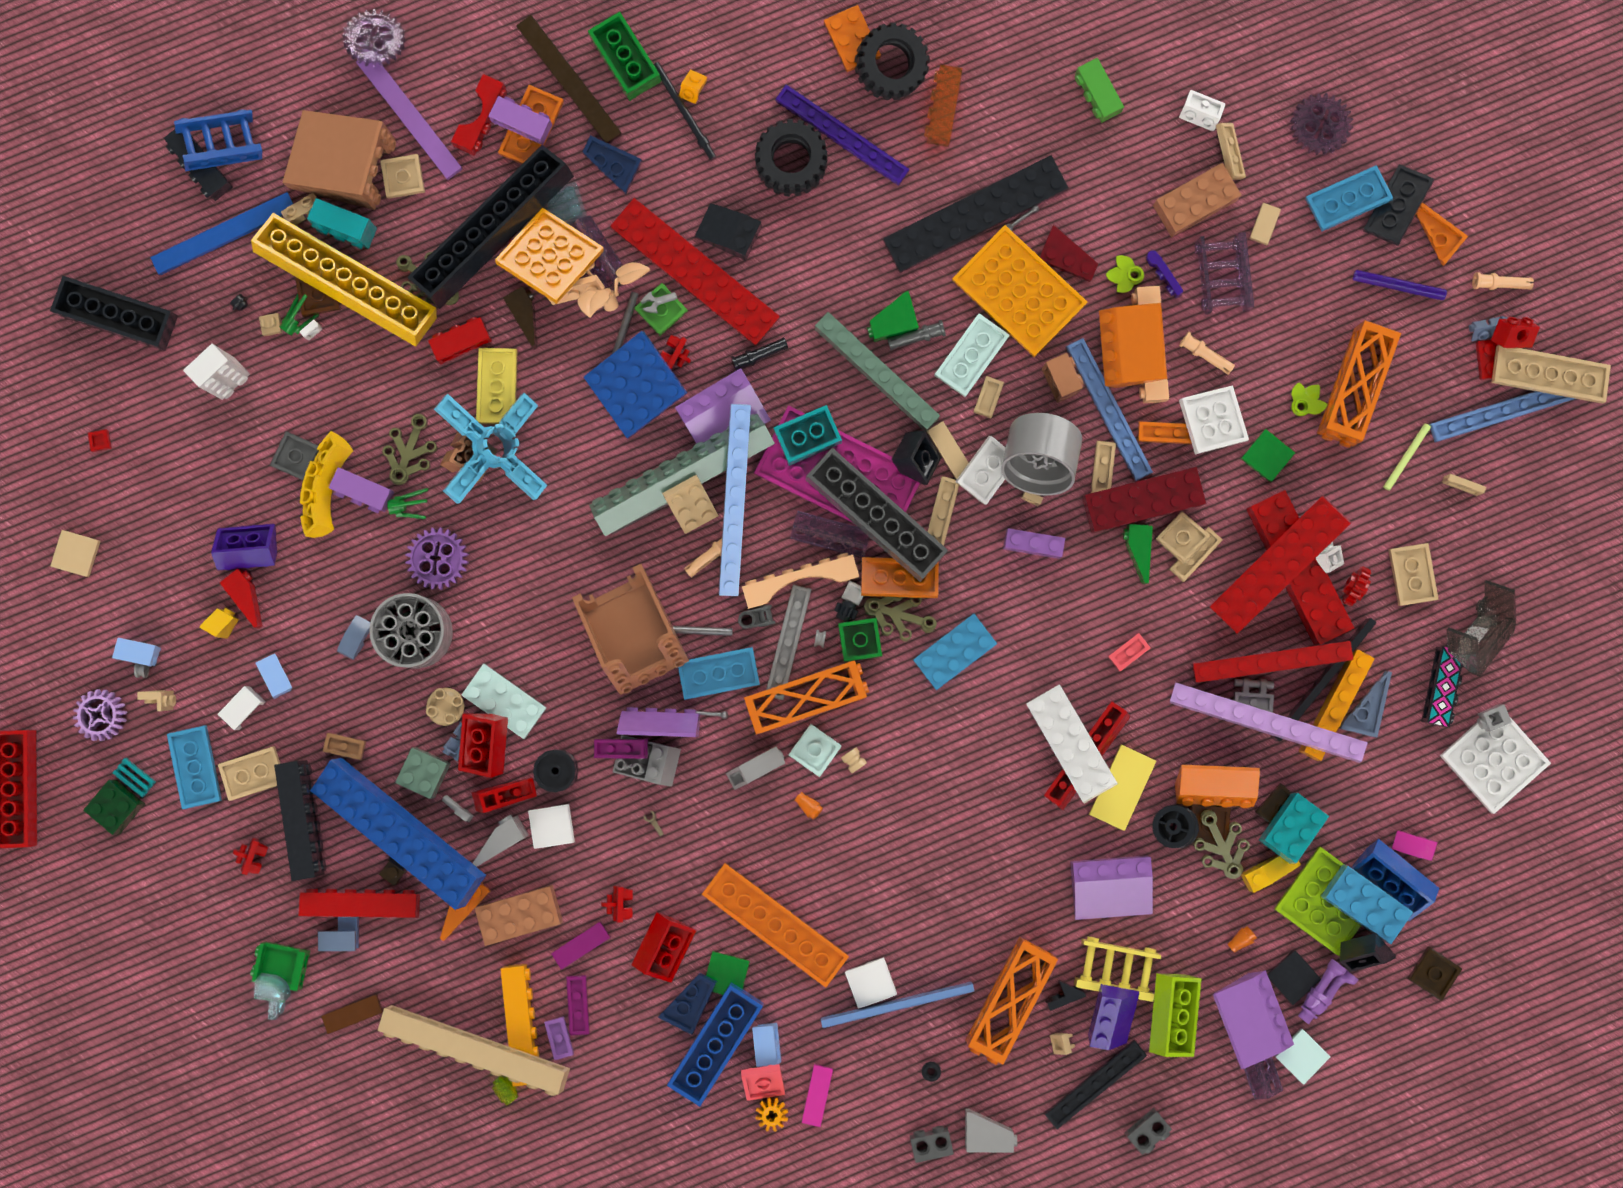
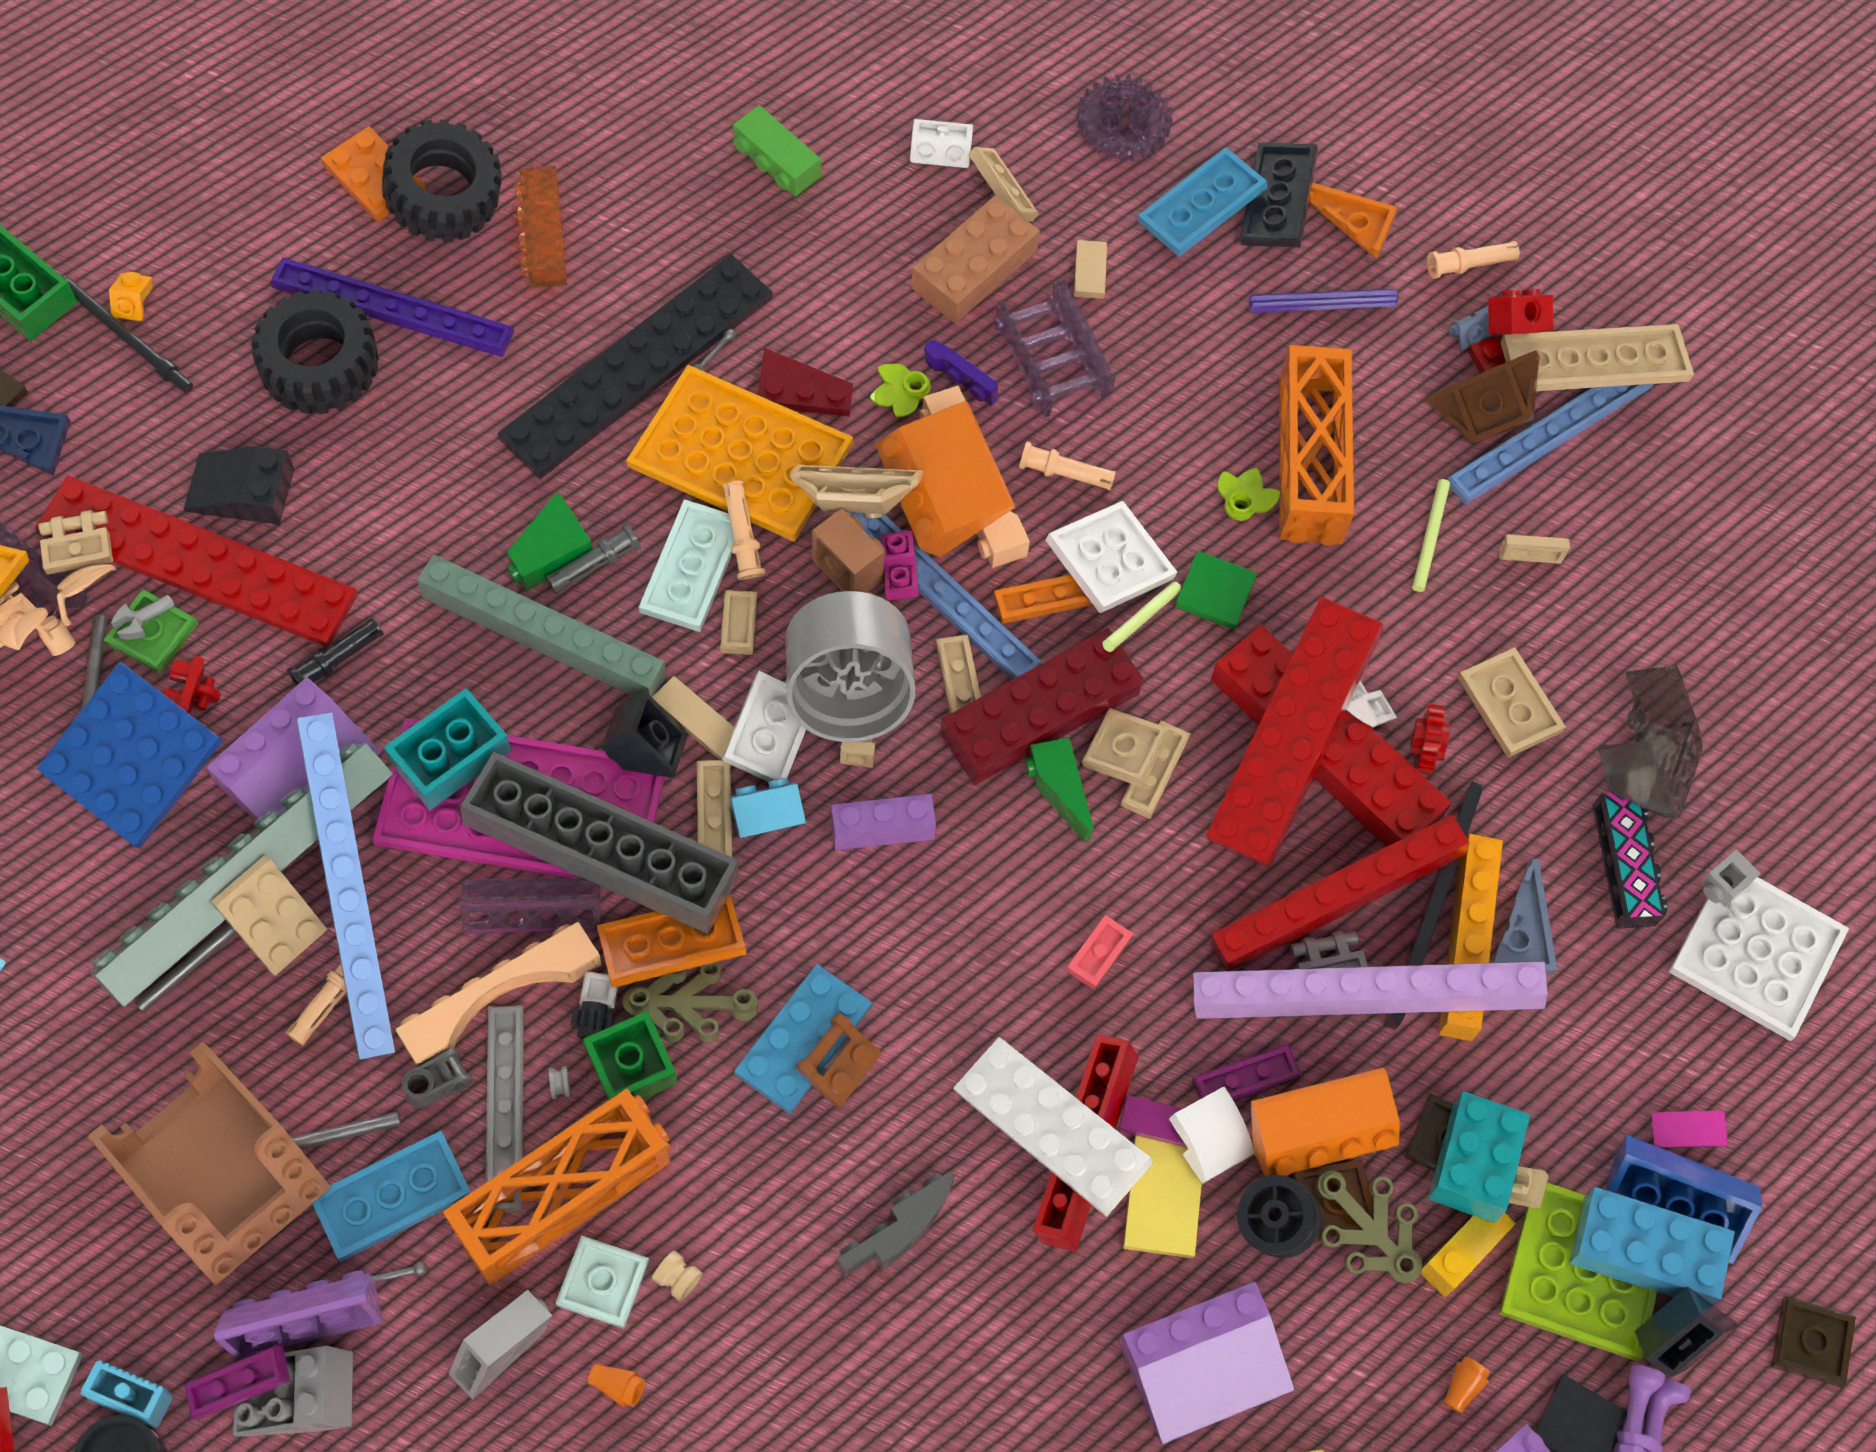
camera: 25 degrees left, 20 degrees down
none -> tan plate [39,510,113,575]
none -> medium azure brick [80,1360,173,1429]
none -> light nougat pin [722,480,766,580]
none -> medium azure brick [729,778,806,838]
none -> tan wedge [790,465,923,518]
none -> dark orange plate [794,1013,882,1107]
none -> dark grey slope [837,1171,955,1278]
none -> dark pink slope [881,531,919,601]
none -> yellowish green bar [1103,582,1181,652]
none -> magenta tile [1119,1095,1187,1148]
none -> white slope [1169,1087,1254,1184]
none -> magenta tile [1192,1044,1302,1101]
none -> reddish brown wing [1425,350,1540,444]
none -> tan tile [1509,1166,1549,1209]

